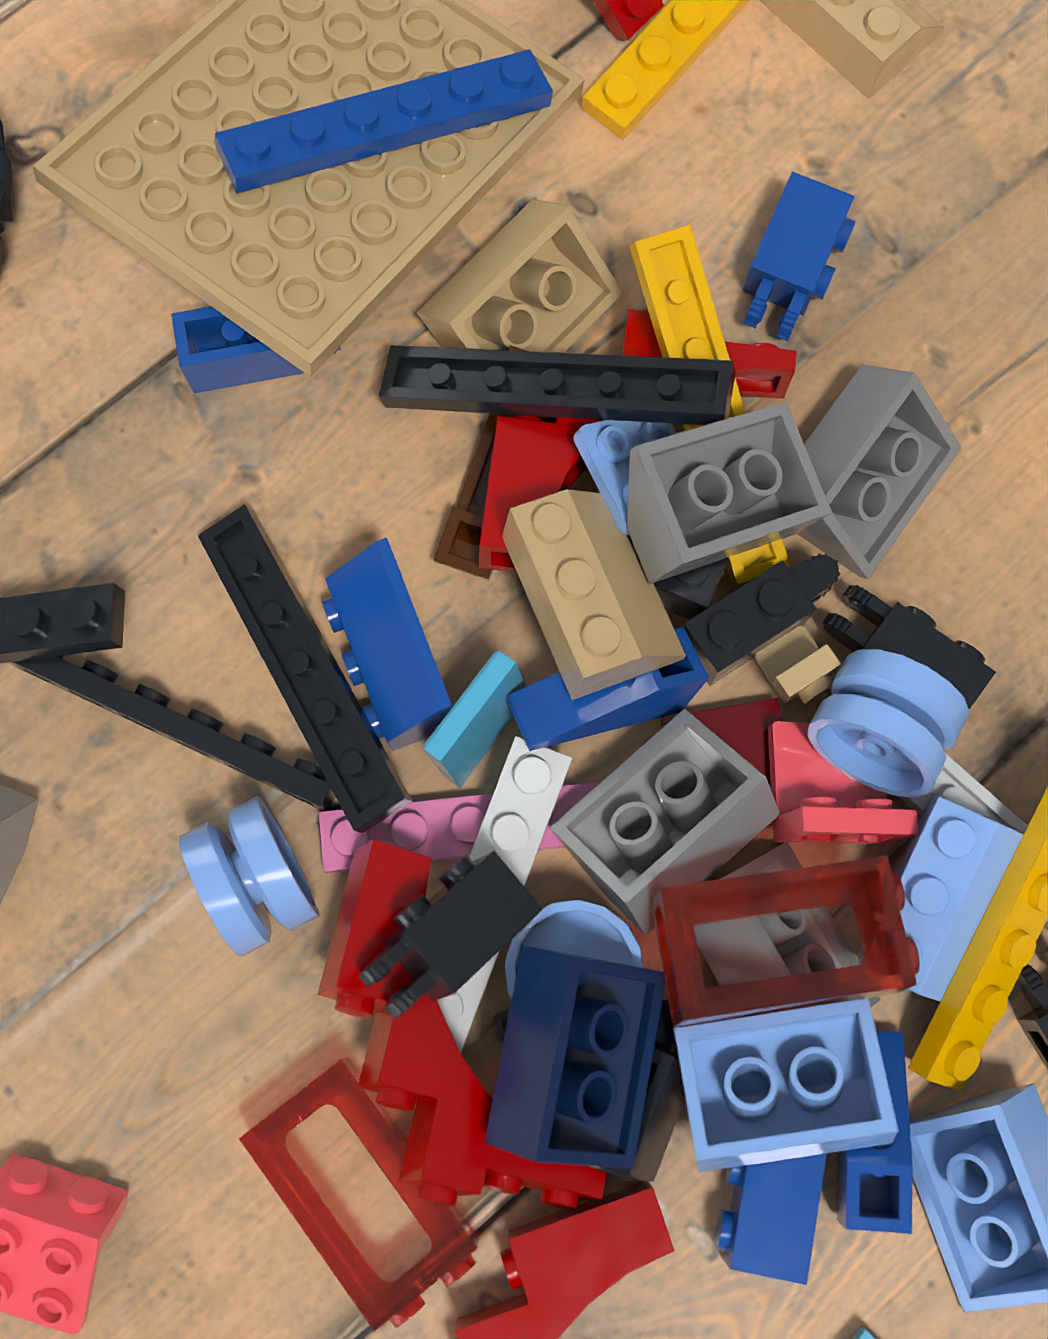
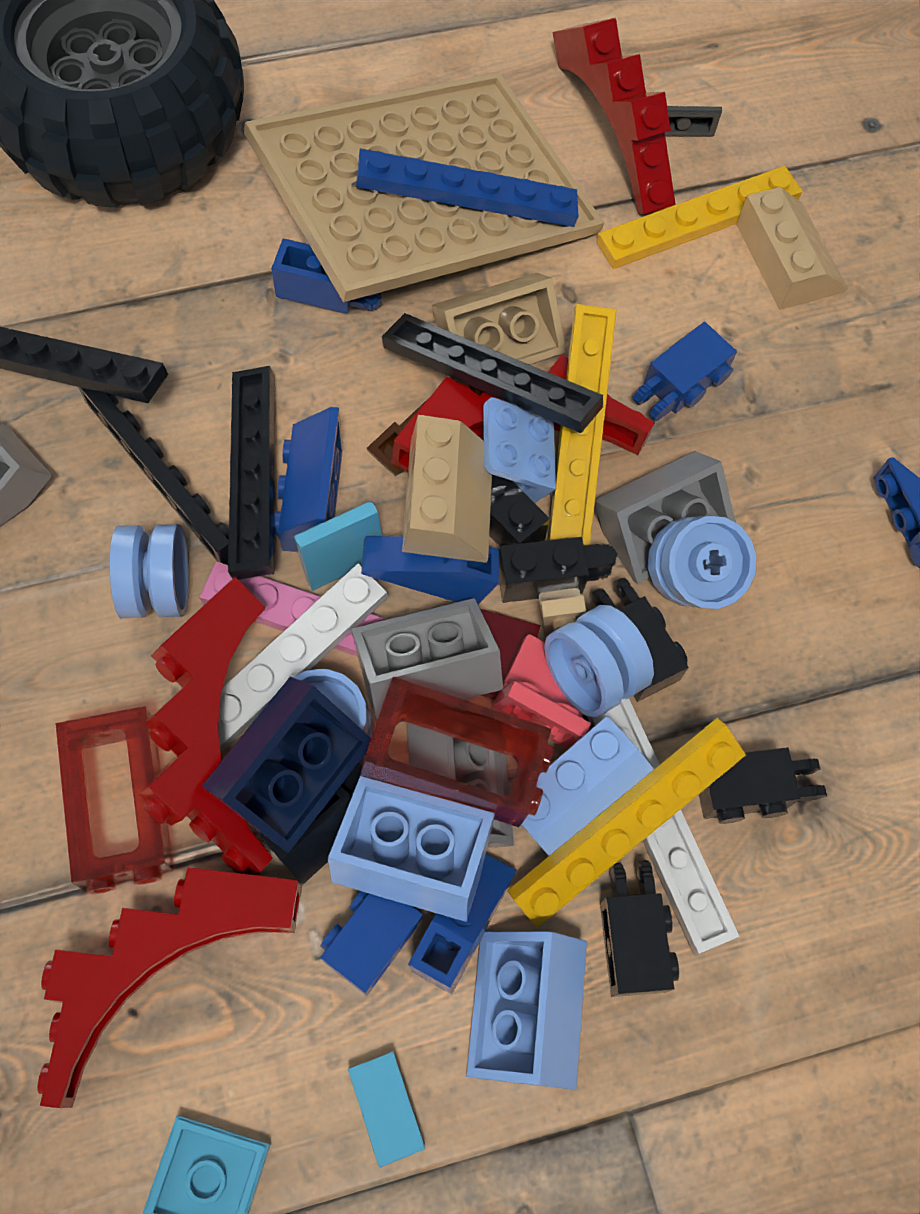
camera: 20 degrees right, 10 degrees down
black hinge [358,850,543,1019] -> none
light grey slope [627,401,832,584] -> none
none -> light blue wheel [648,516,756,609]

